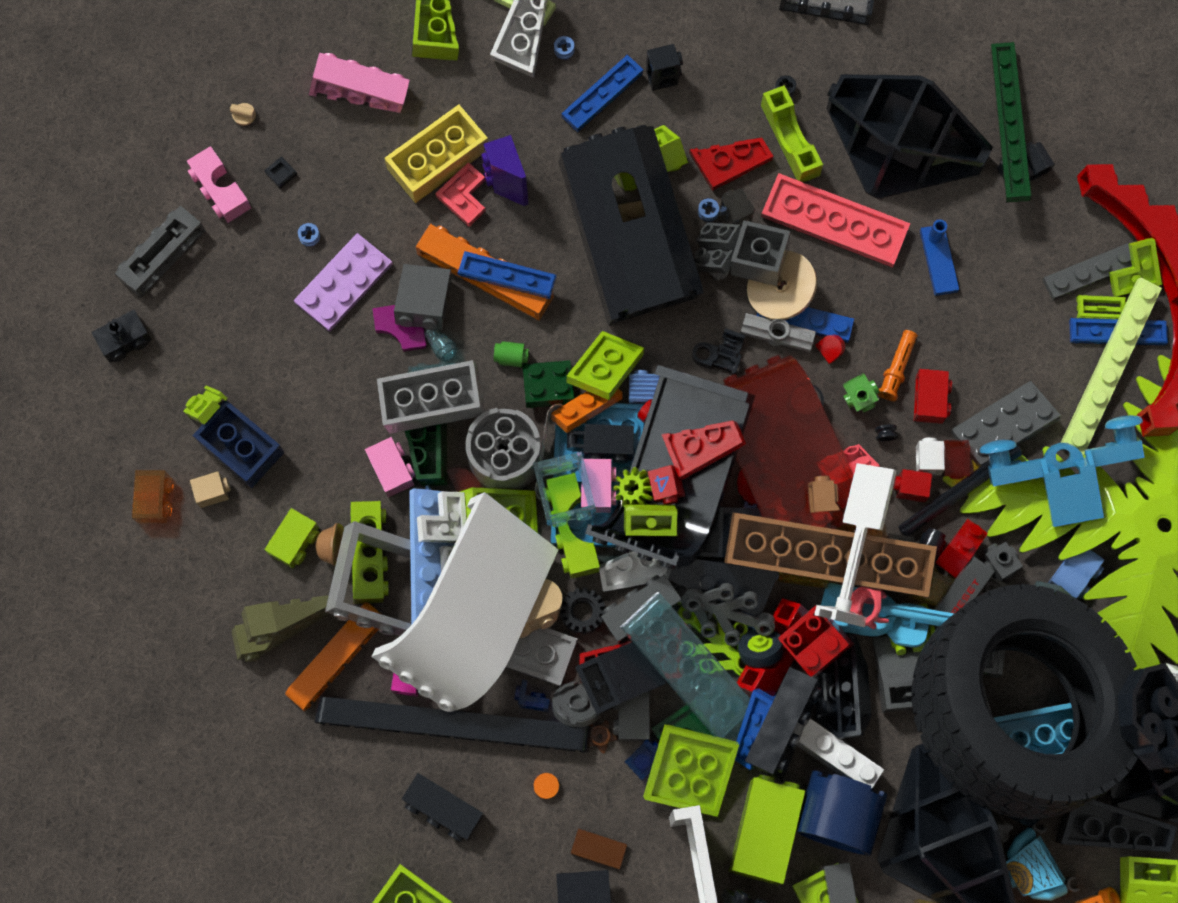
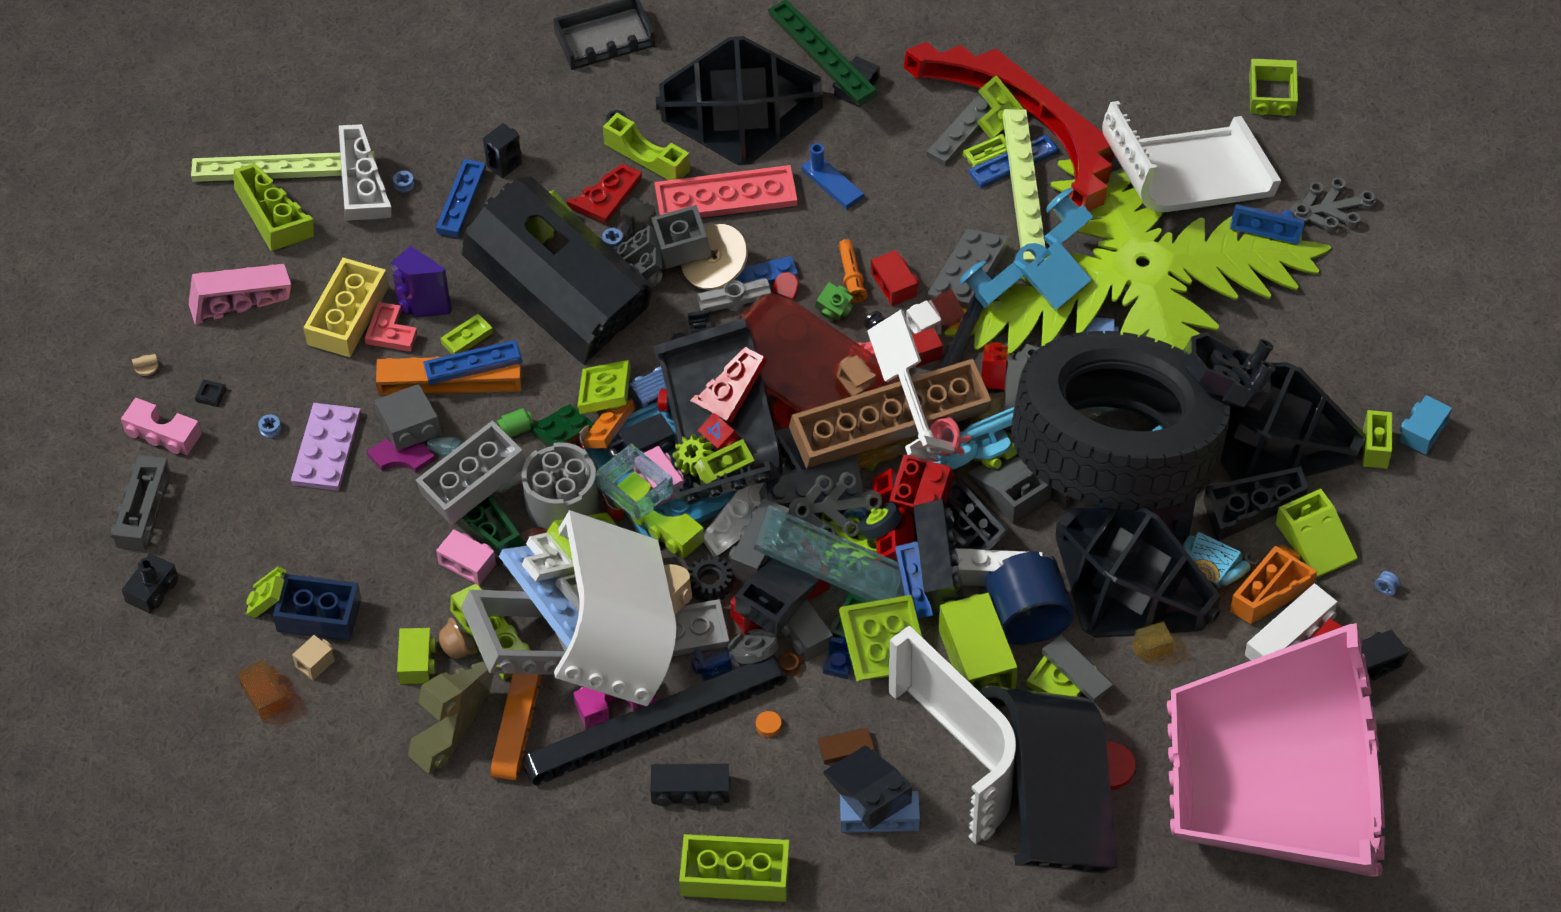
camera: 30 degrees left, 20 degrees down
none -> lime plate [440,314,493,354]

